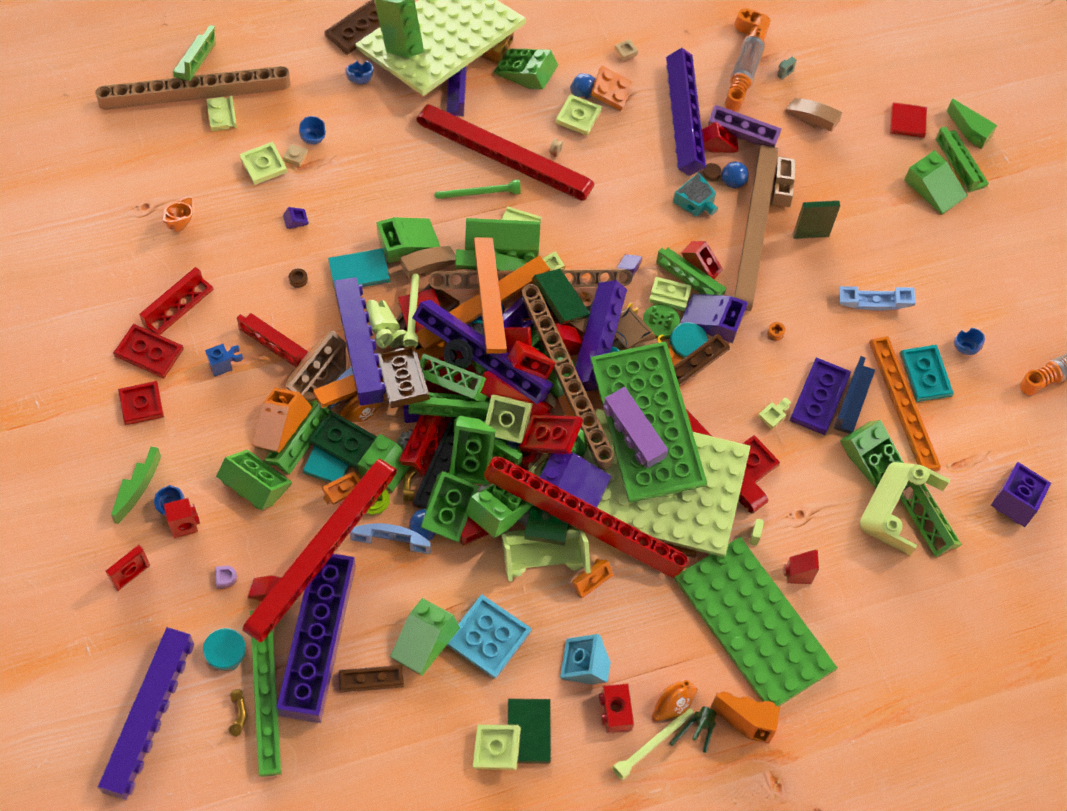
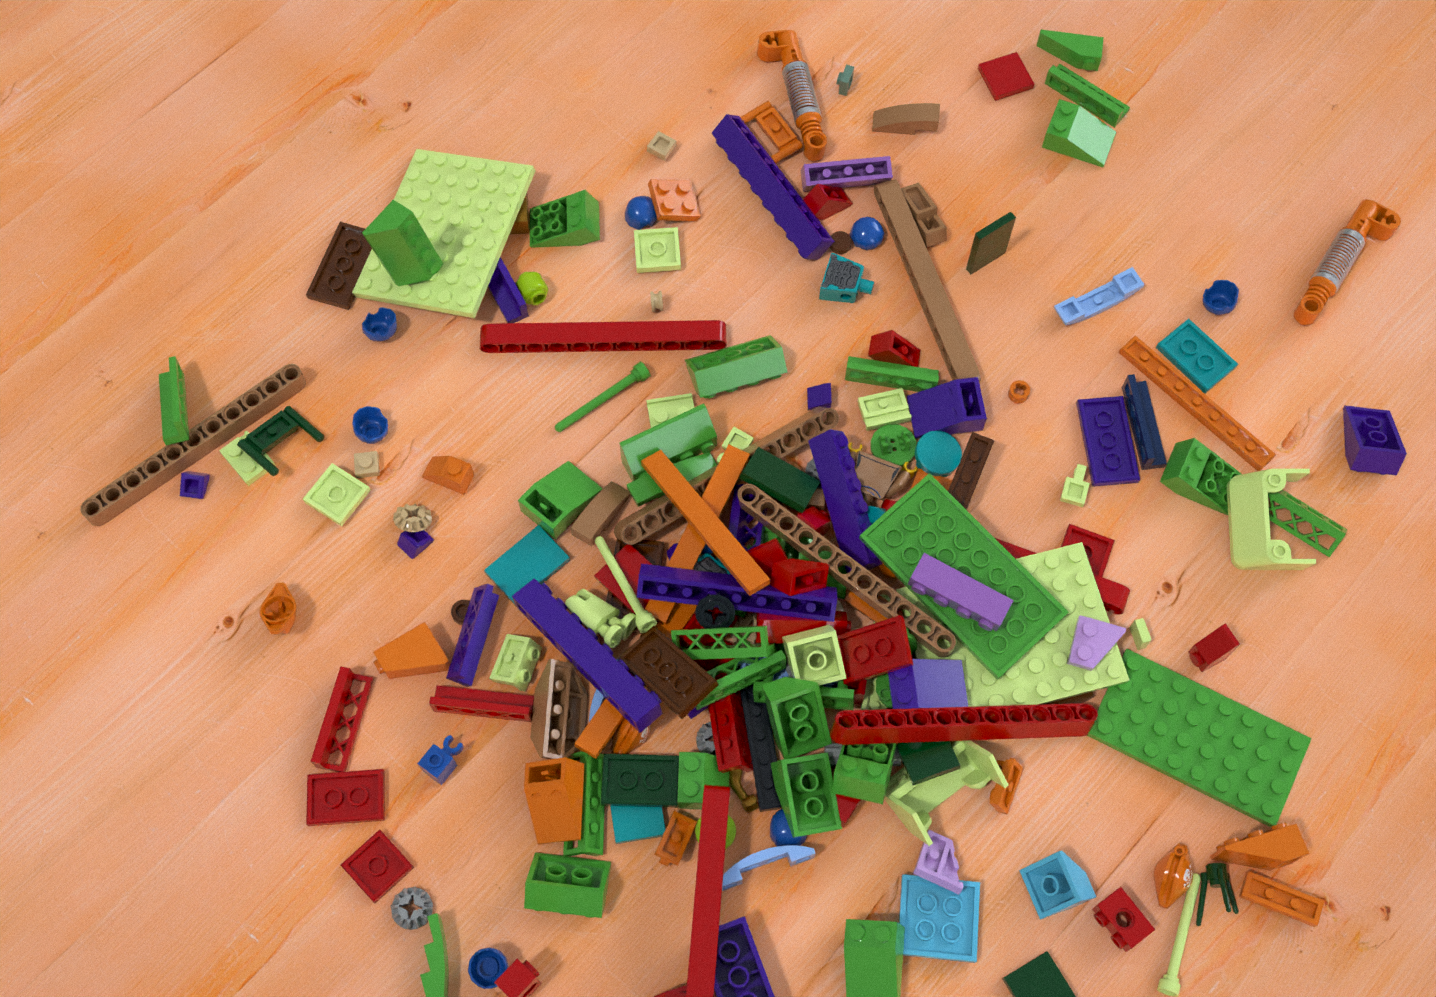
camera: 25 degrees left, 5 degrees up
none -> dark purple slope [180,471,210,499]
none -> dark green plate [237,406,324,476]
none -> orange slope [373,622,450,679]
none -> light grey gear [391,887,433,930]
none -> tan gear [393,503,432,532]
none -> orange slope [422,455,475,495]
none -> dark purple fence [446,584,499,687]
none -> yellowish green bracket [489,634,542,692]
none -> lime head [516,272,548,305]
none -> bright green slope [685,335,787,398]
none -> orange plate [740,101,803,164]
none -> lavender wing [913,830,963,895]
none -> lavender wing [1067,615,1126,671]
none -> orange plate [1239,871,1324,927]

